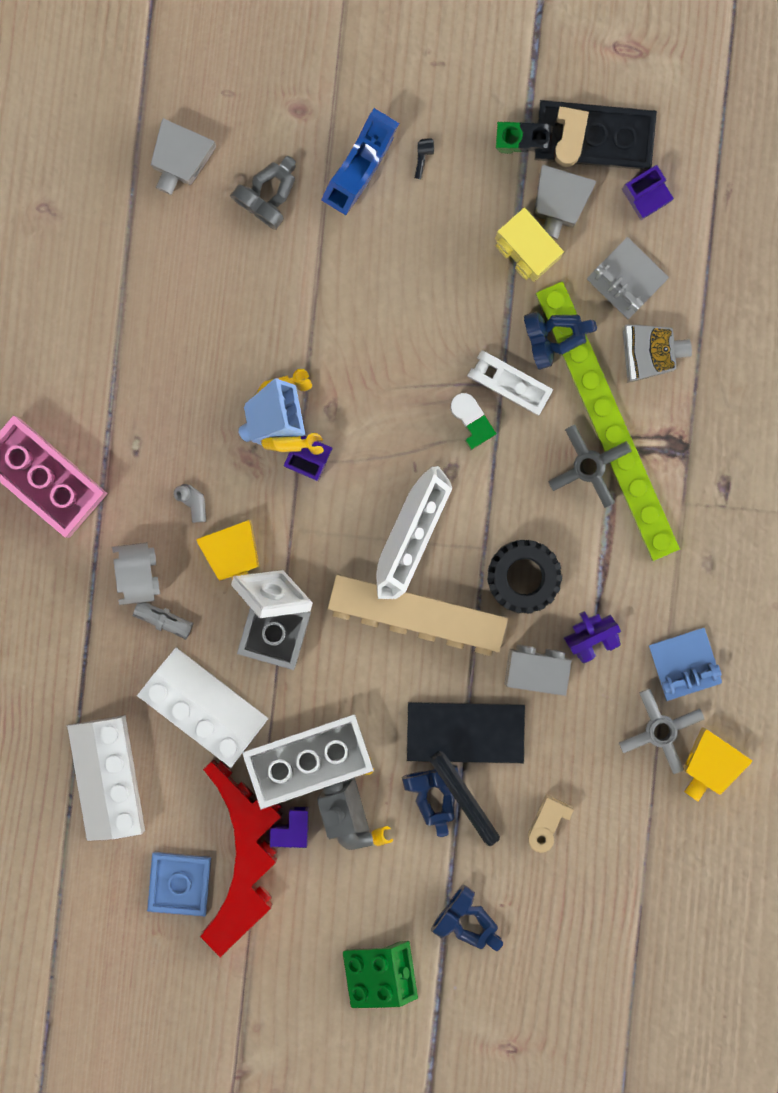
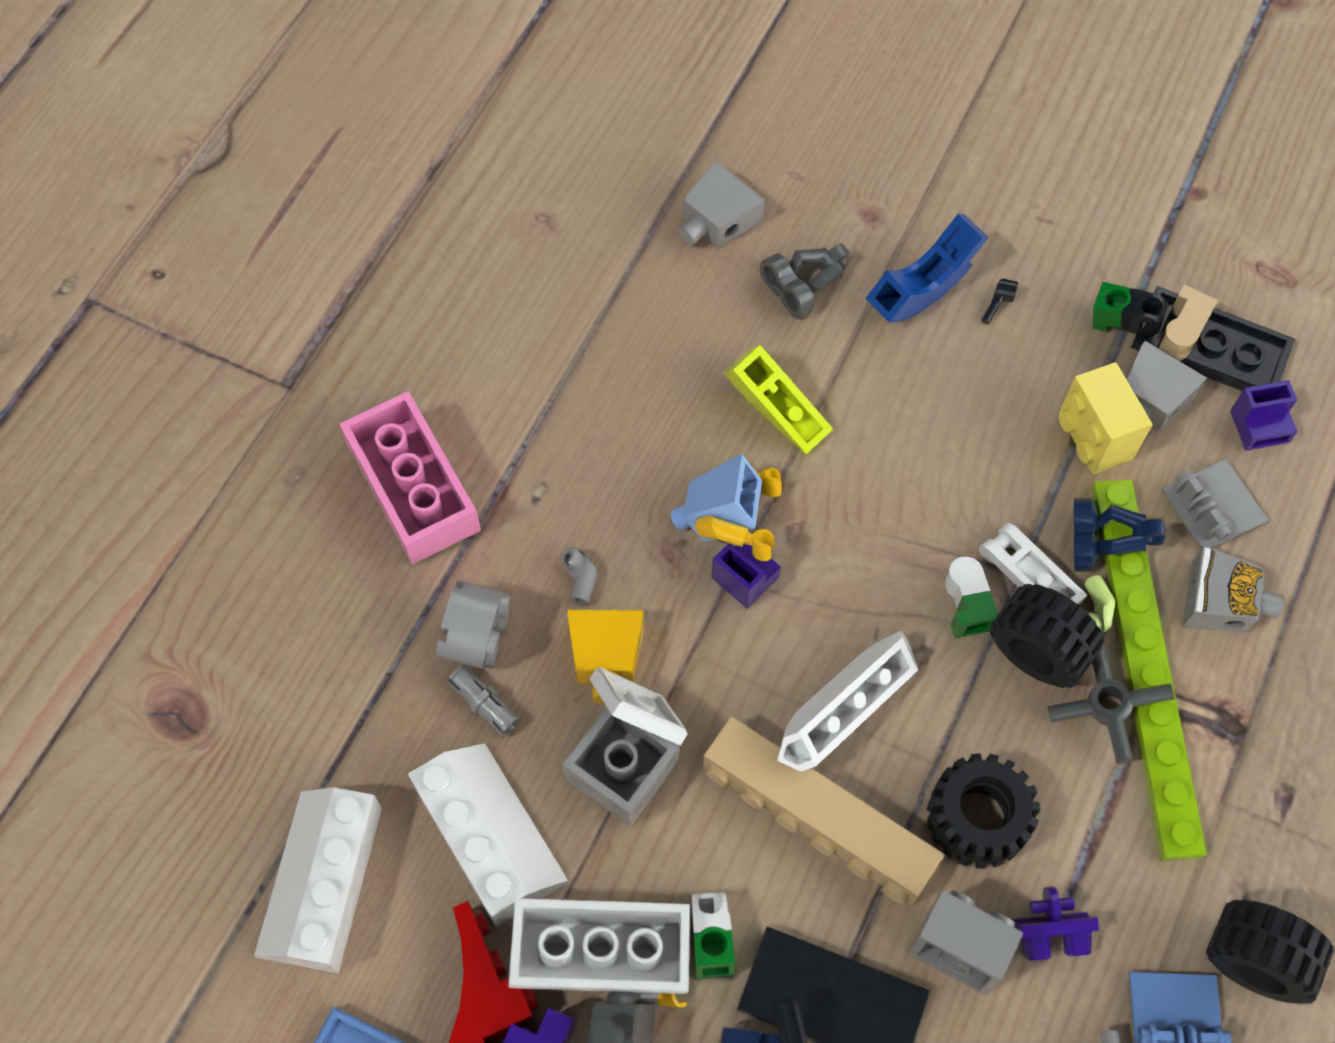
camera: 15 degrees right, 25 degrees down
none -> leg [691,891,735,980]
none -> neon yellow slope [723,345,833,454]
none -> black tyre [990,584,1104,688]
none -> yellowish green arm [1084,575,1115,633]
none -> black tyre [1206,900,1334,1004]

